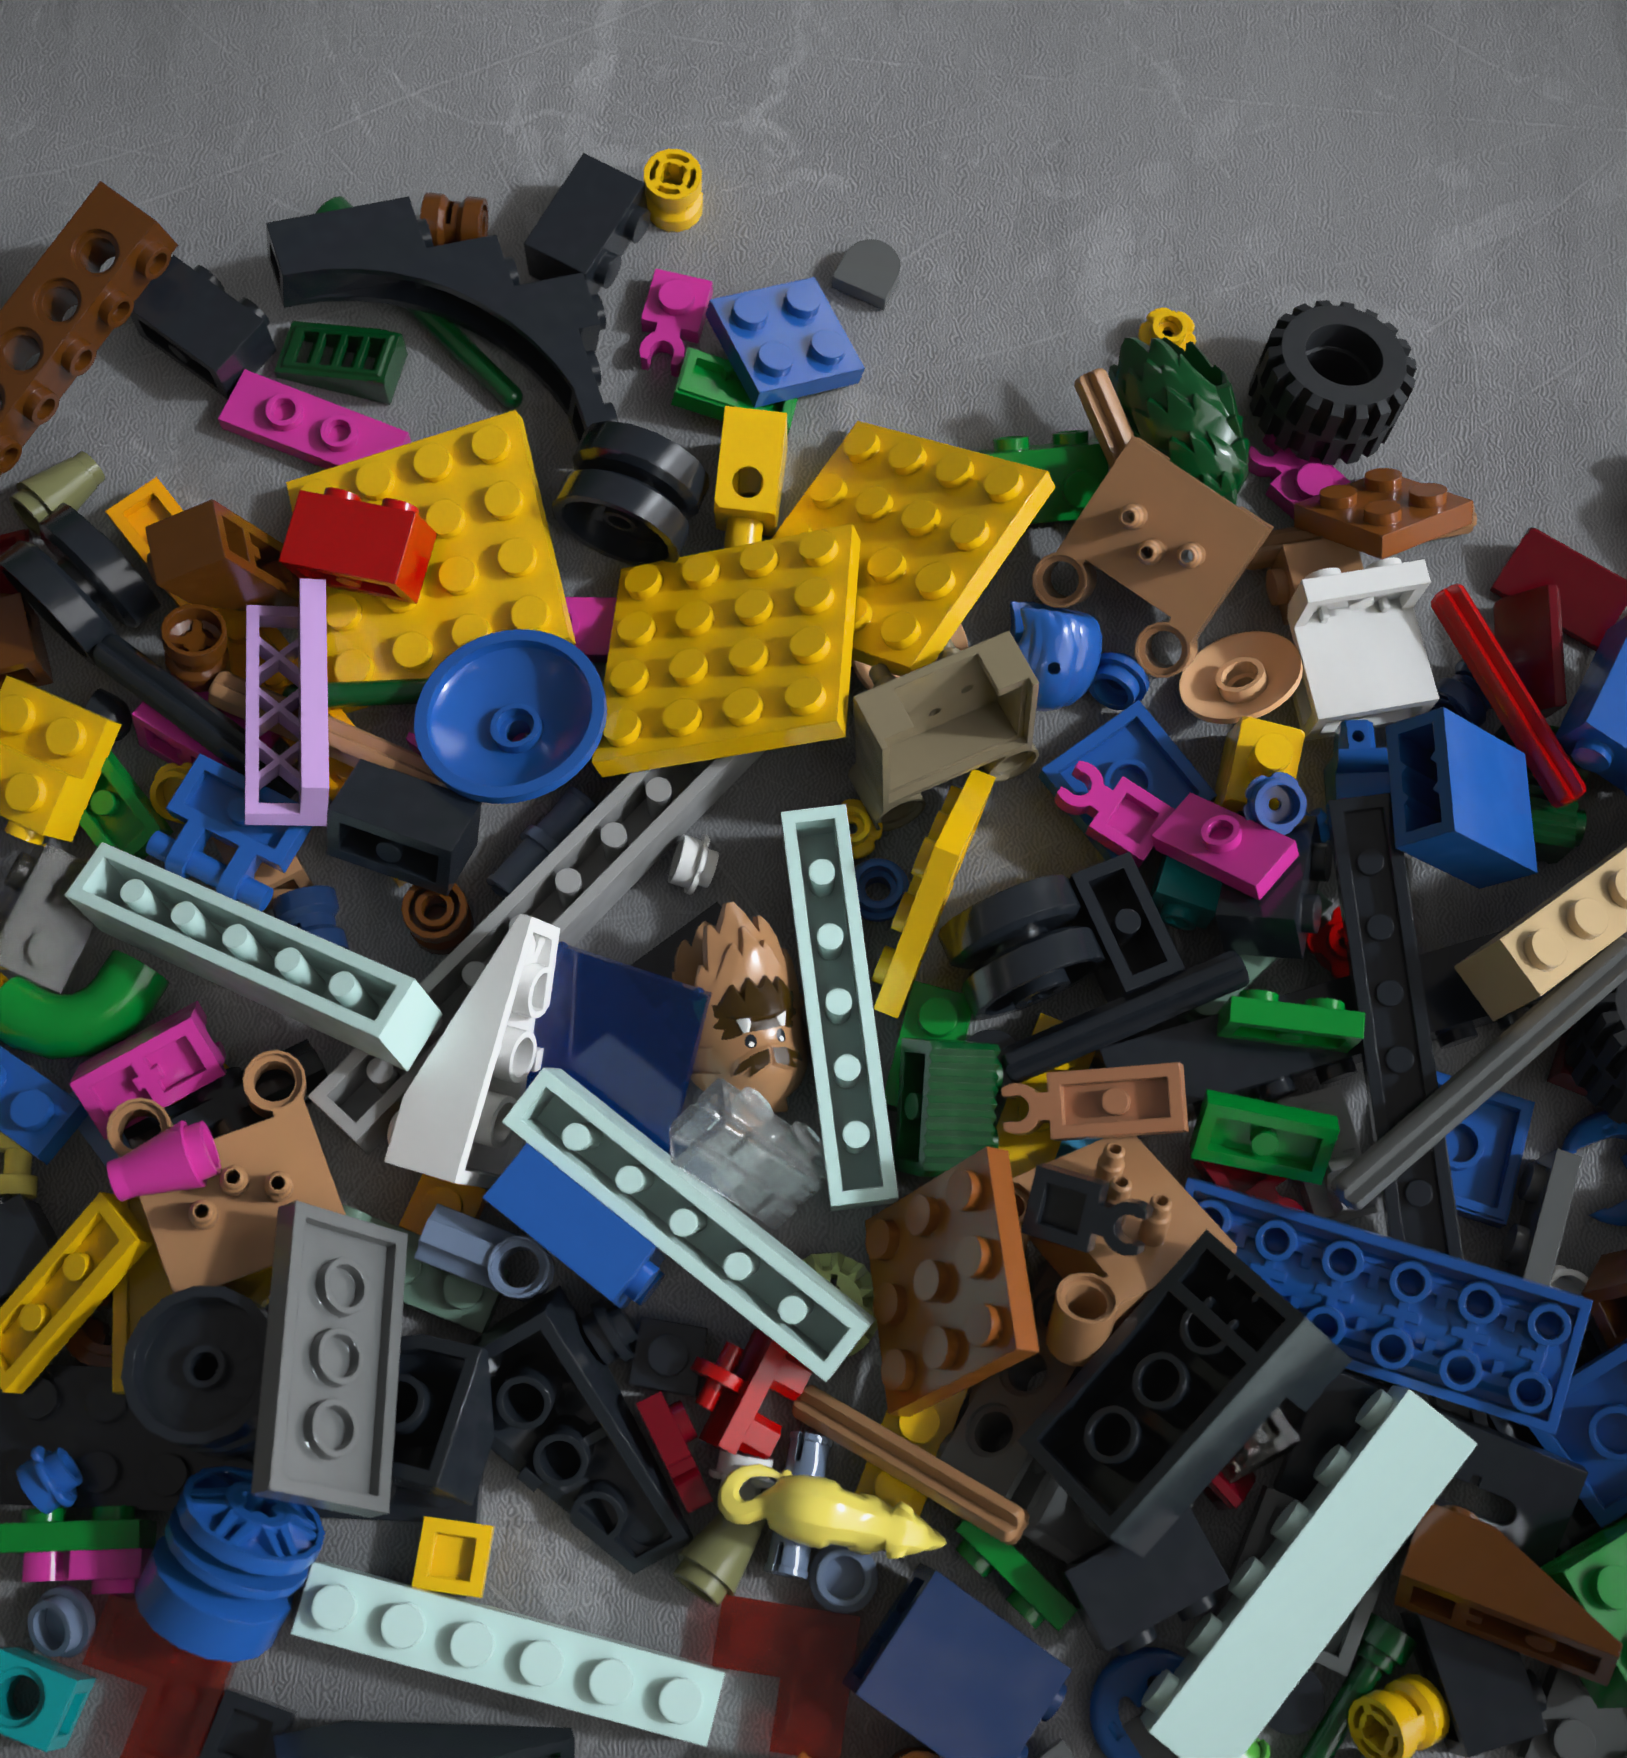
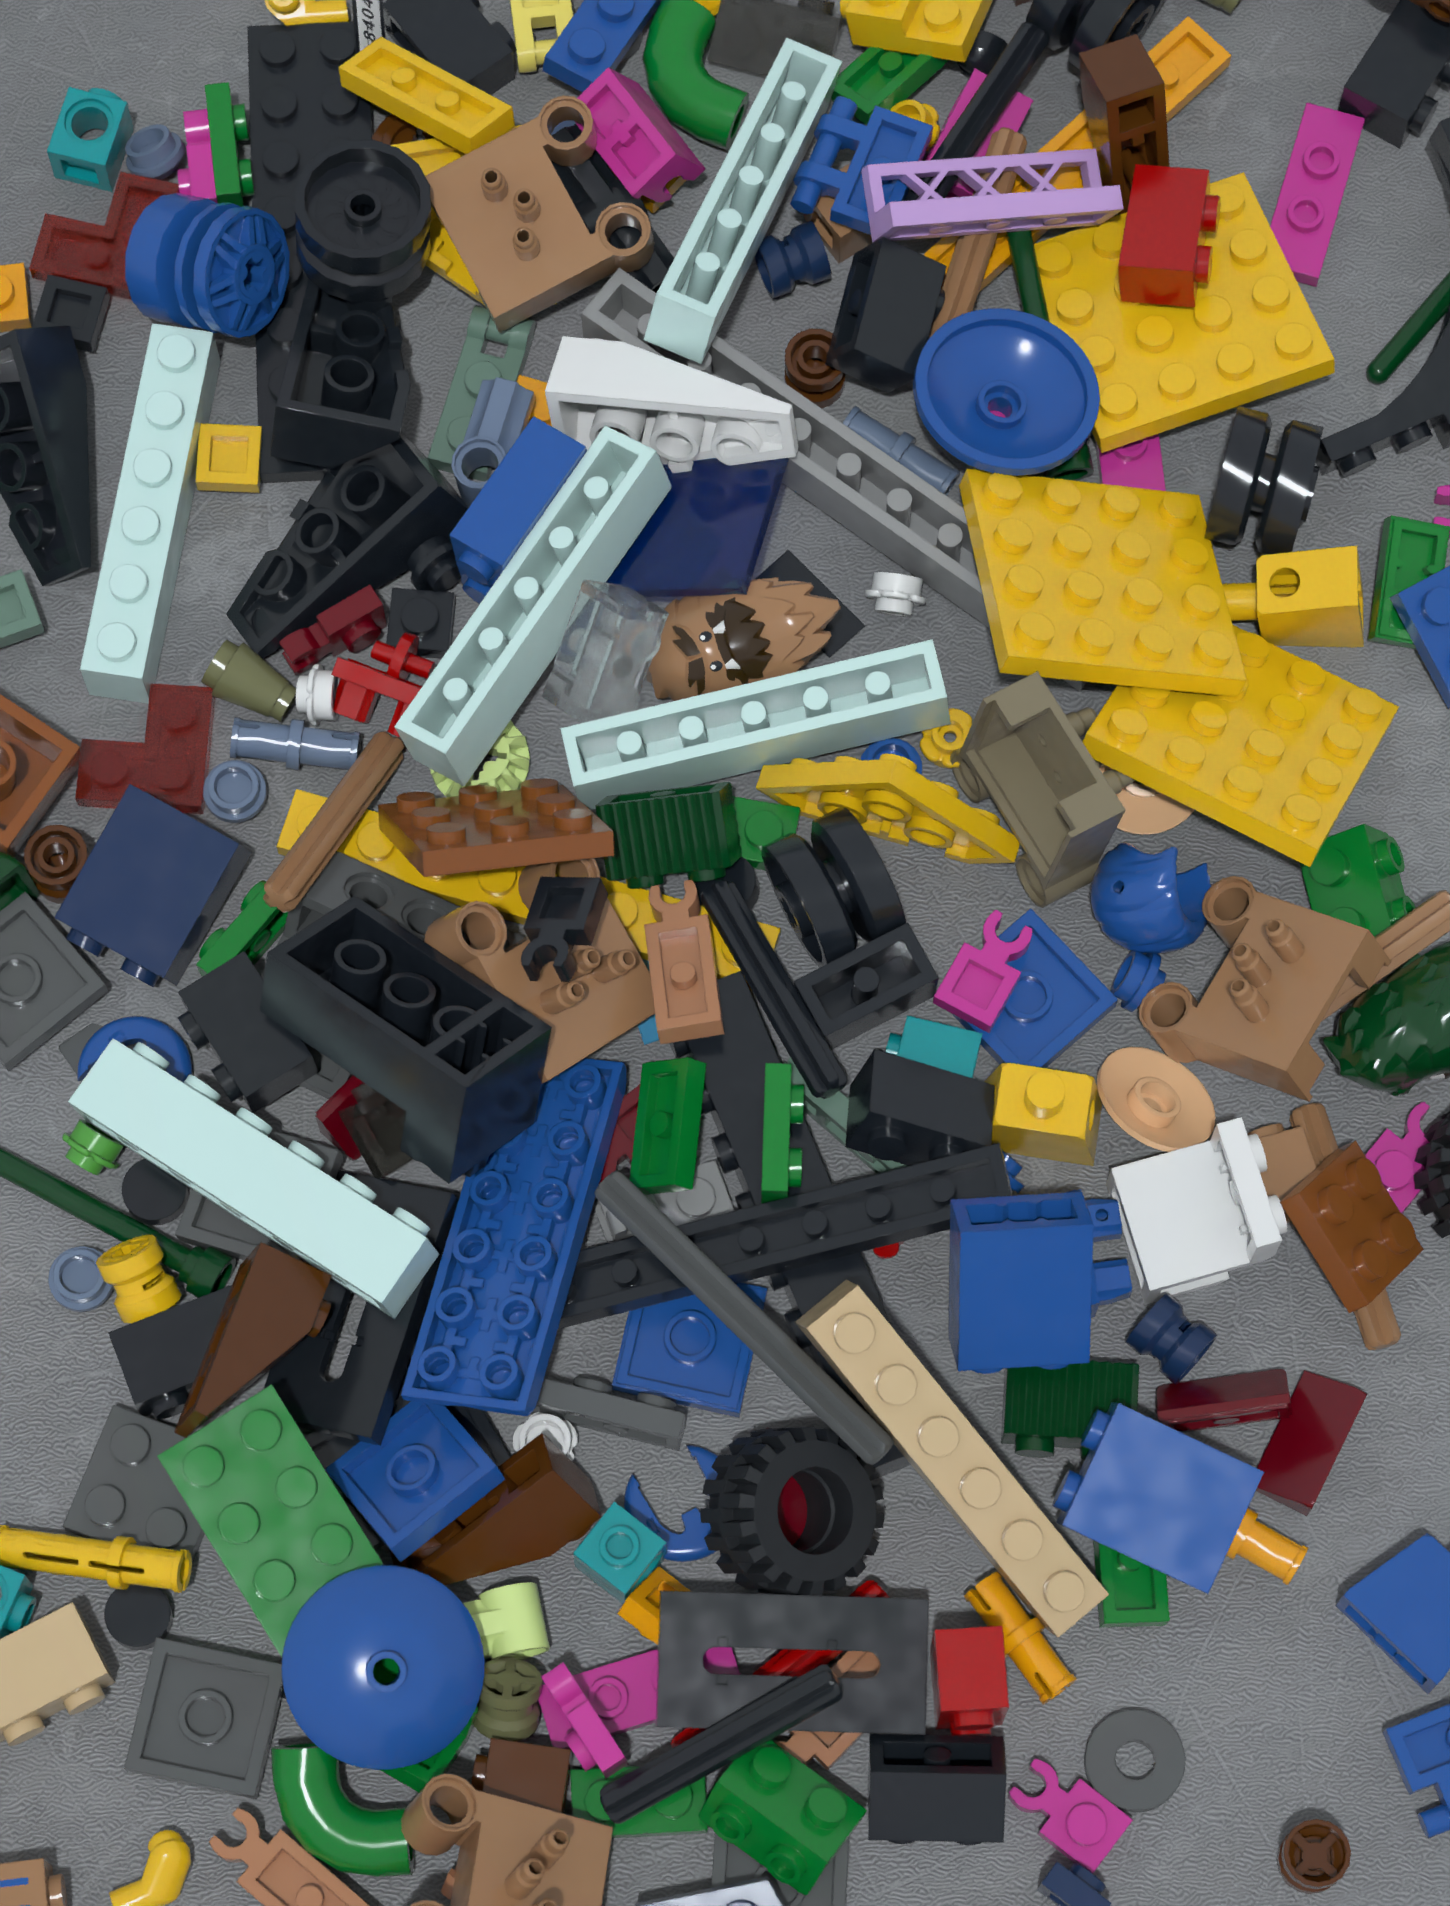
camera: 90 degrees right, 0 degrees up
blue plate [16,1446,83,1514] -> none
dark pink cone [107,1120,221,1202] -> none
reddish brown wheel [161,604,230,692] -> none
dark grey plate [251,1200,408,1518] -> none
dark green slope [274,321,408,405] -> none
light yellow animal [718,1464,946,1559] -> none
dark pink plate [1151,792,1299,901] -> none
blue plate [1243,772,1307,835] -> none
red axle [1431,583,1586,808] -> none

